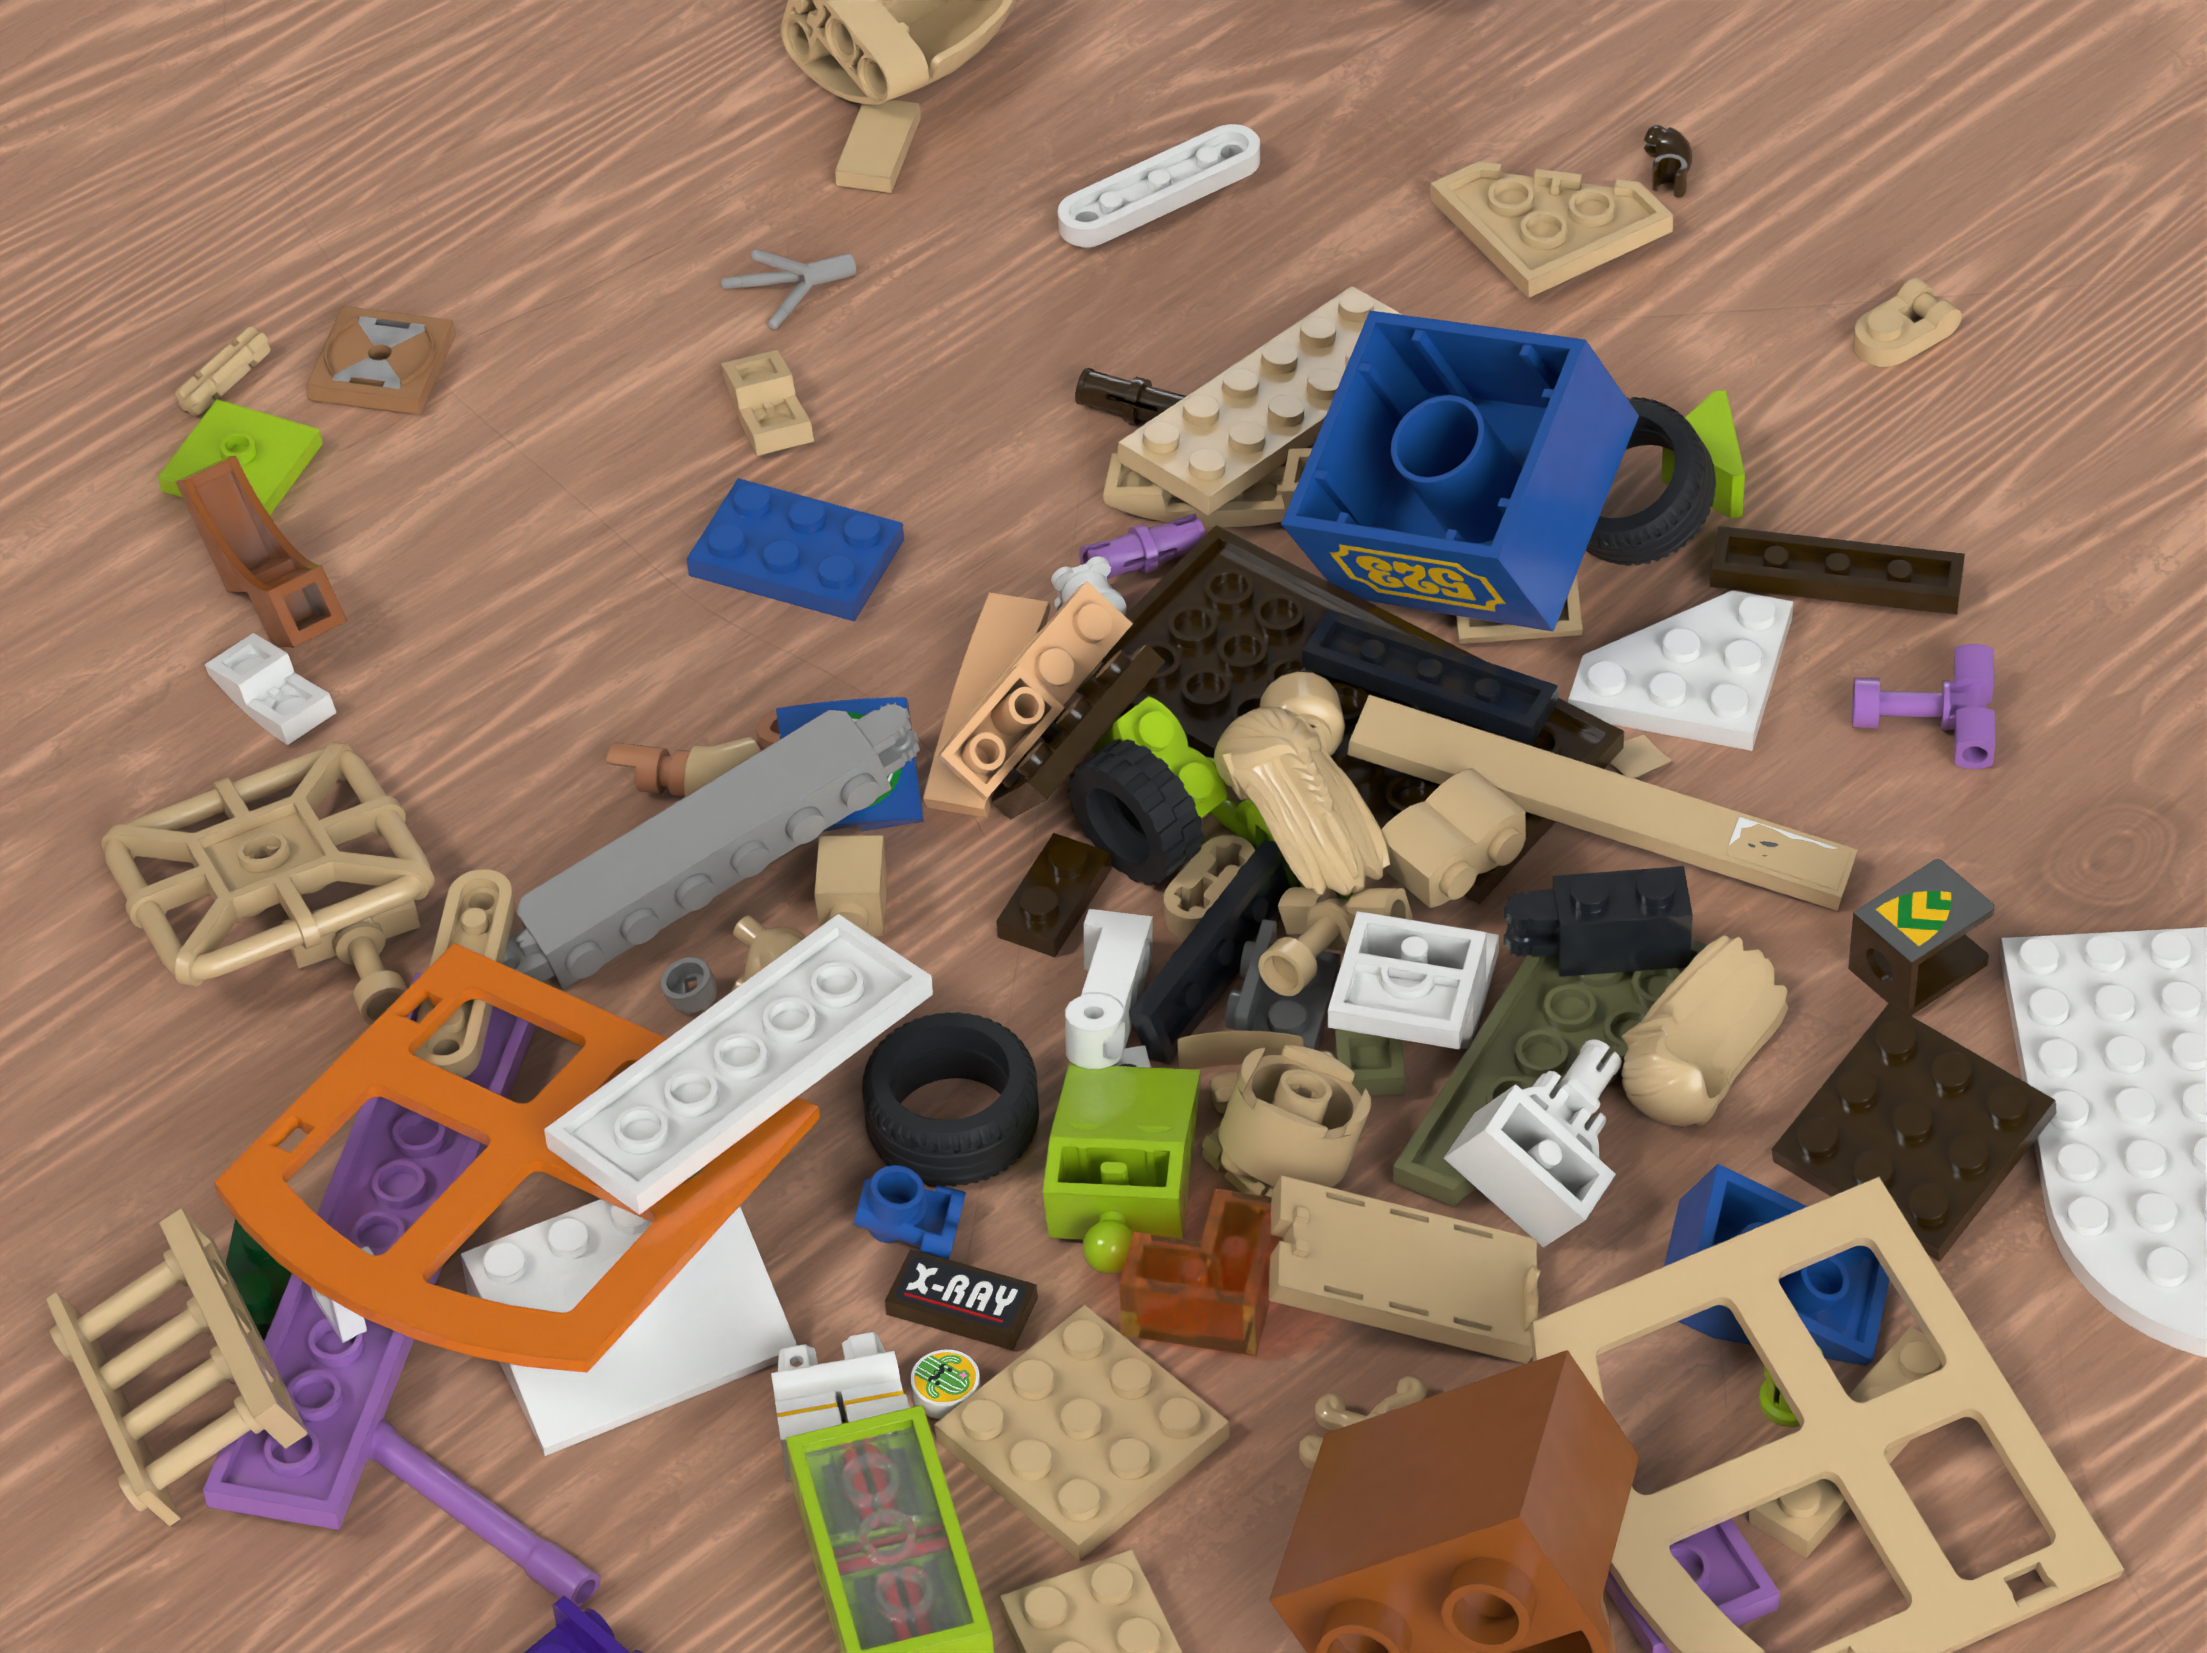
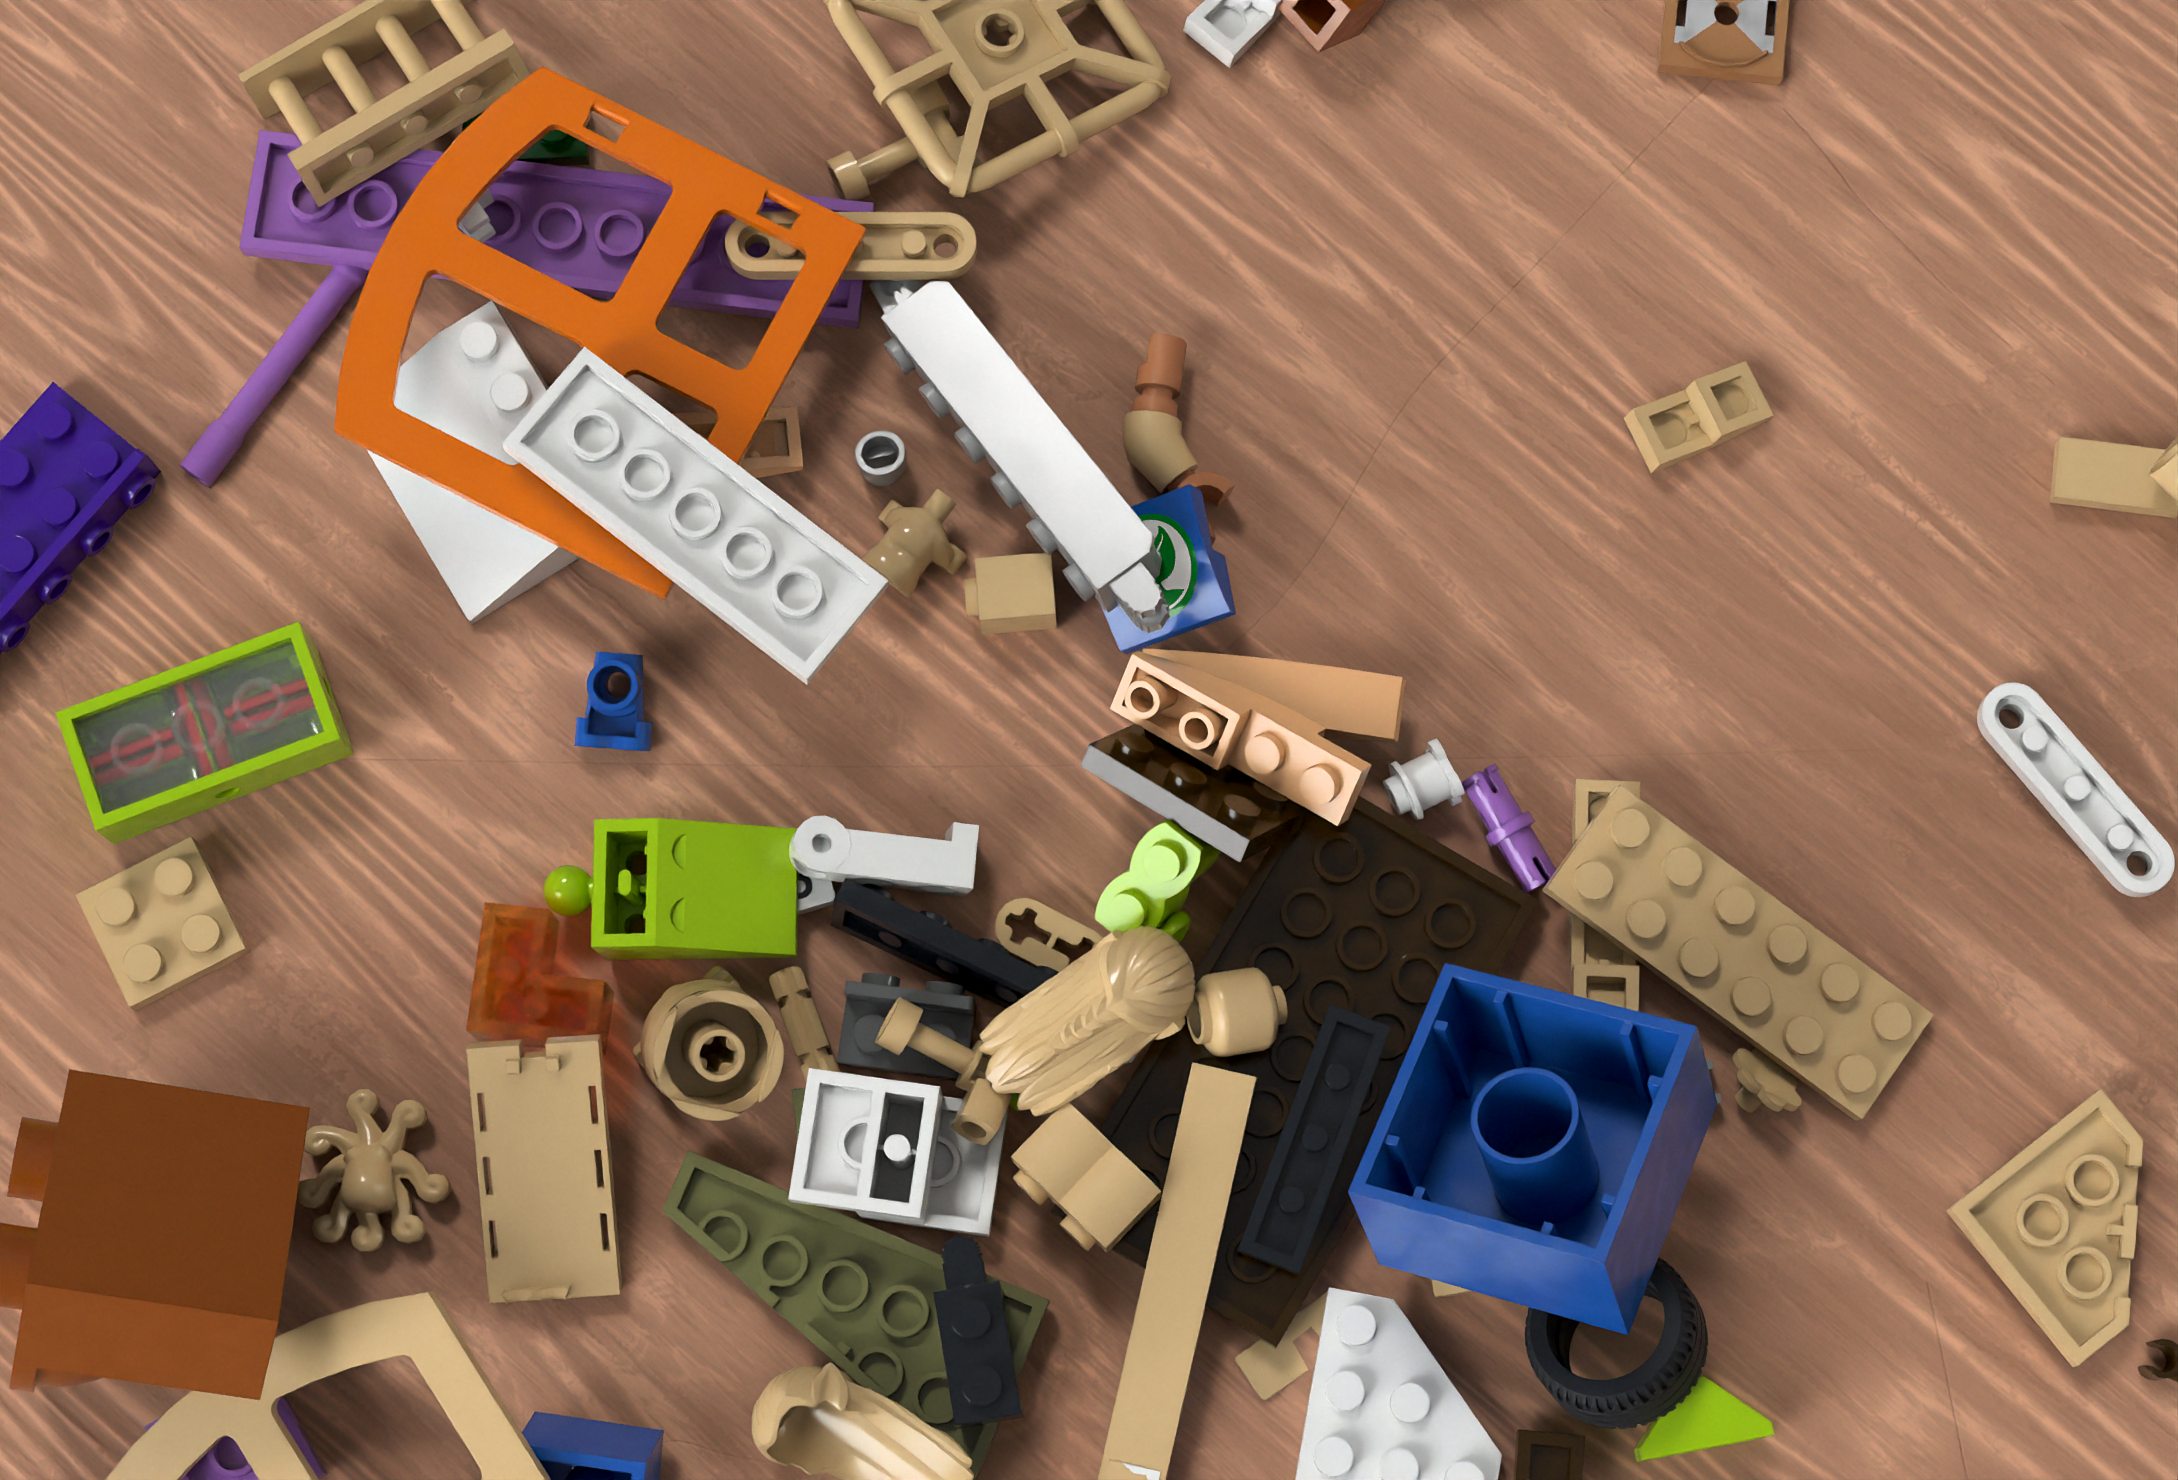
camera: 85 degrees right, 30 degrees up
blue plate [687,478,904,622] -> none
light grey plant [720,249,856,329] -> none
white hips [771,1332,910,1481] -> none
black tyre [862,1012,1039,1187] -> none
tile [885,1249,1038,1350] -> none
tile [911,1349,981,1419] -> none
tan plate [934,1305,1230,1561] -> none
dark brown plate [996,833,1112,957] -> none
black tyre [1068,739,1204,885] -> none
dark brown pin [1075,368,1186,425] -> none
tan sticker [1177,1031,1304,1069] -> none
white brick [1444,1040,1622,1248] -> none

